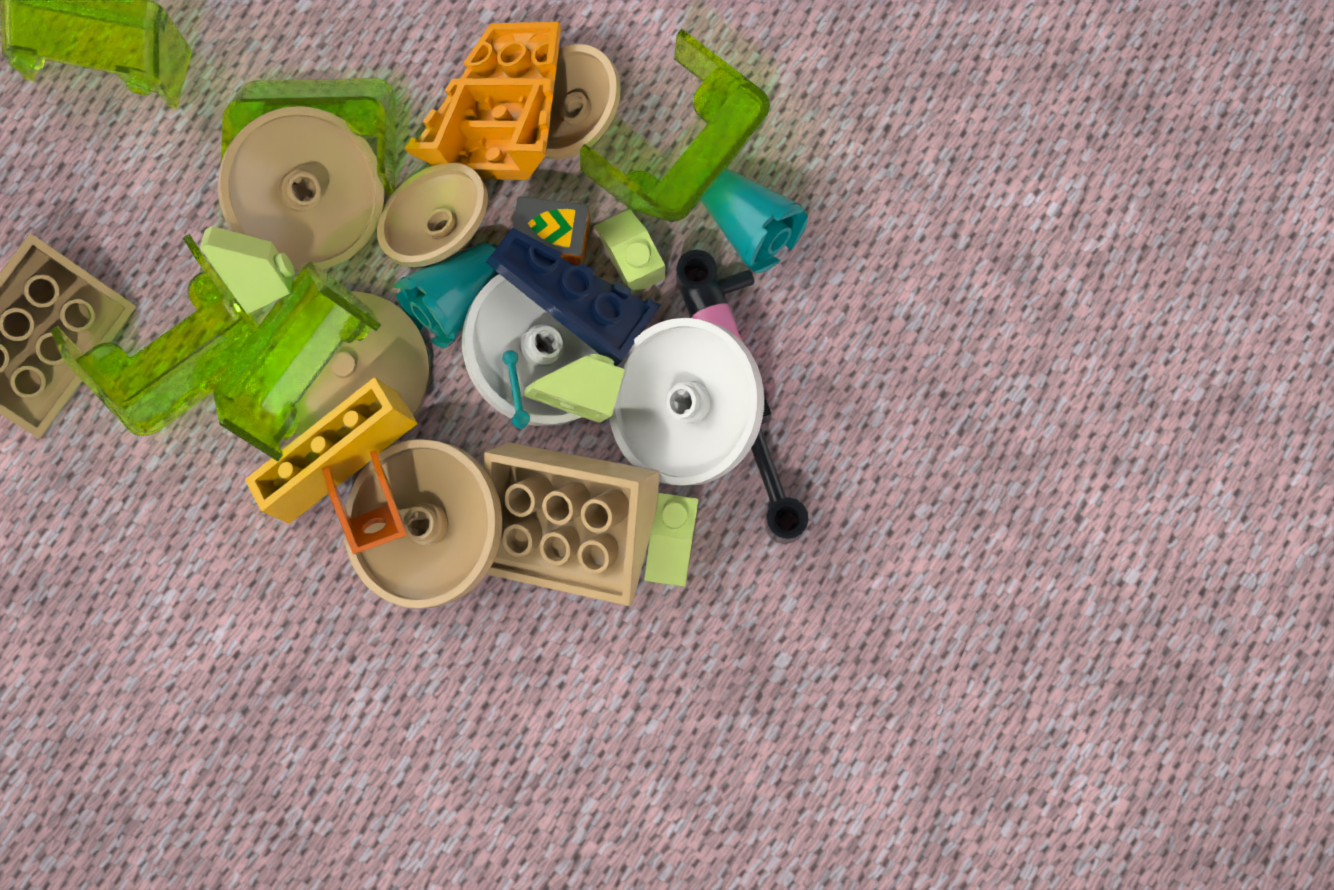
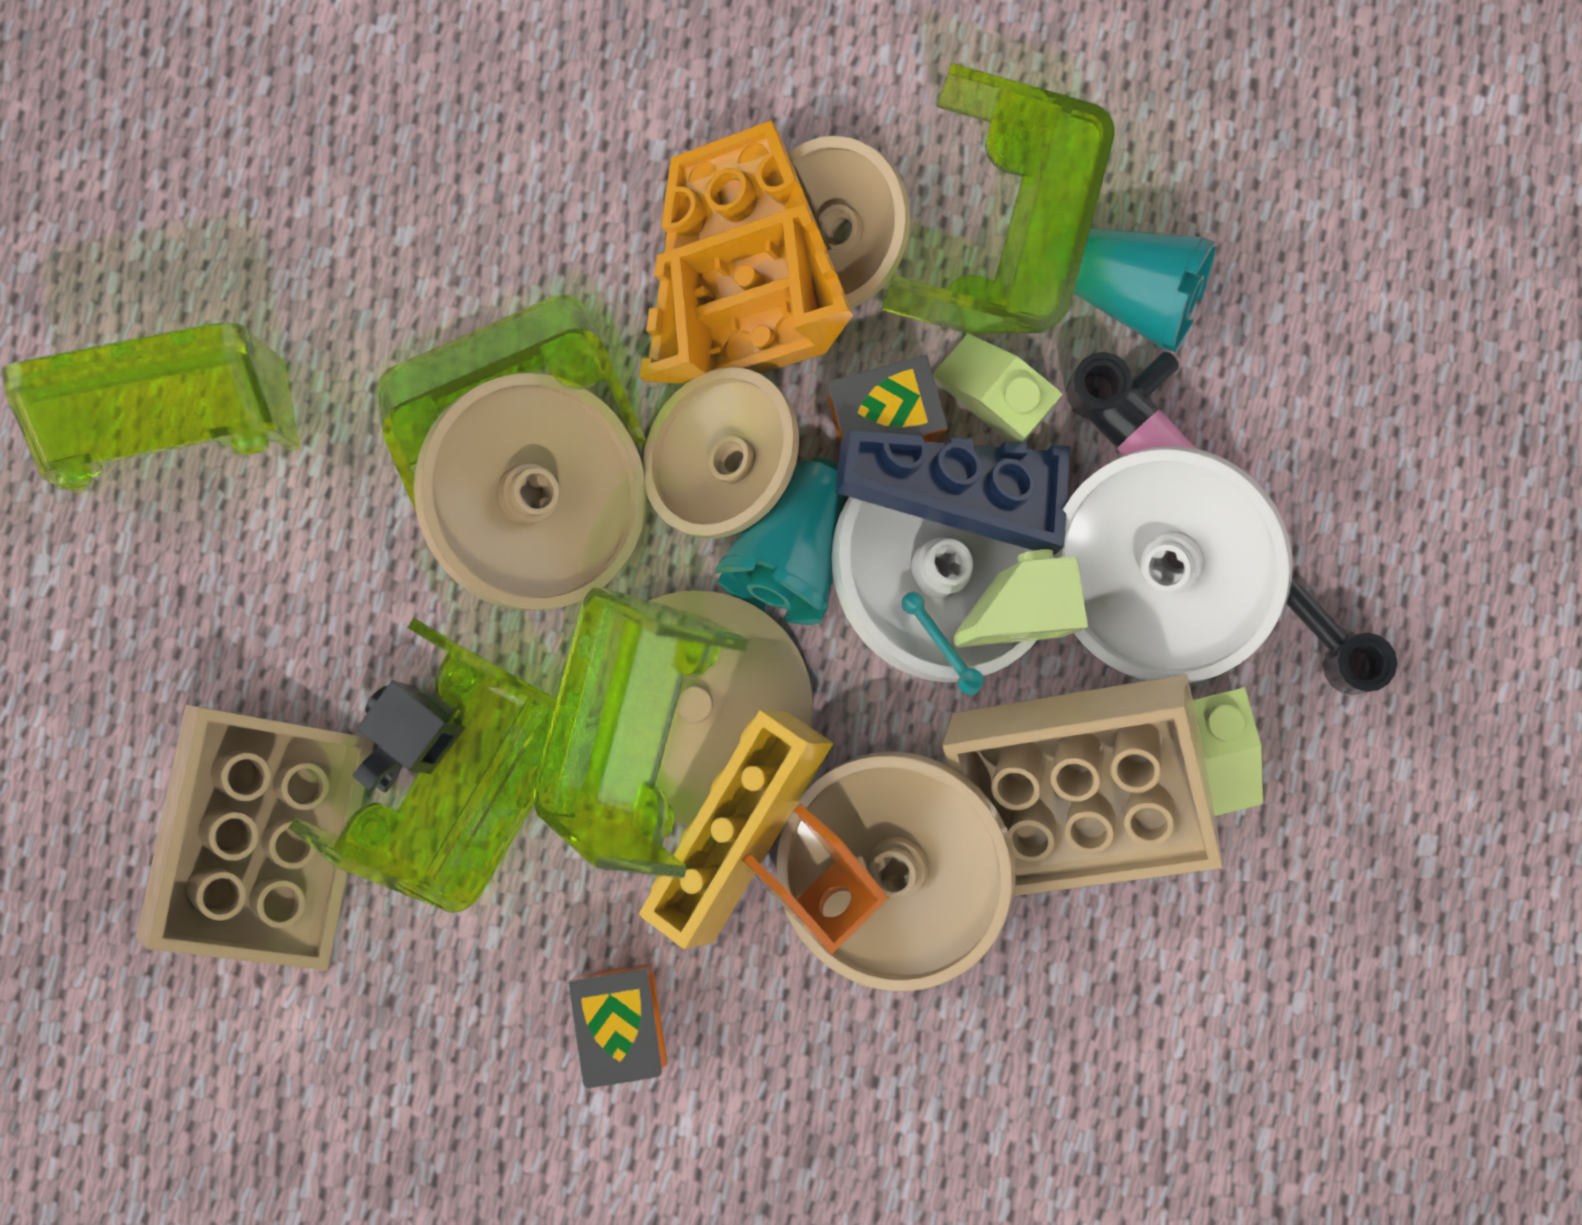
camera: 20 degrees left, 5 degrees up
yellowish green slope [200,226,295,314] -> none
none -> black brick [352,680,466,792]
none -> piece [568,963,667,1088]

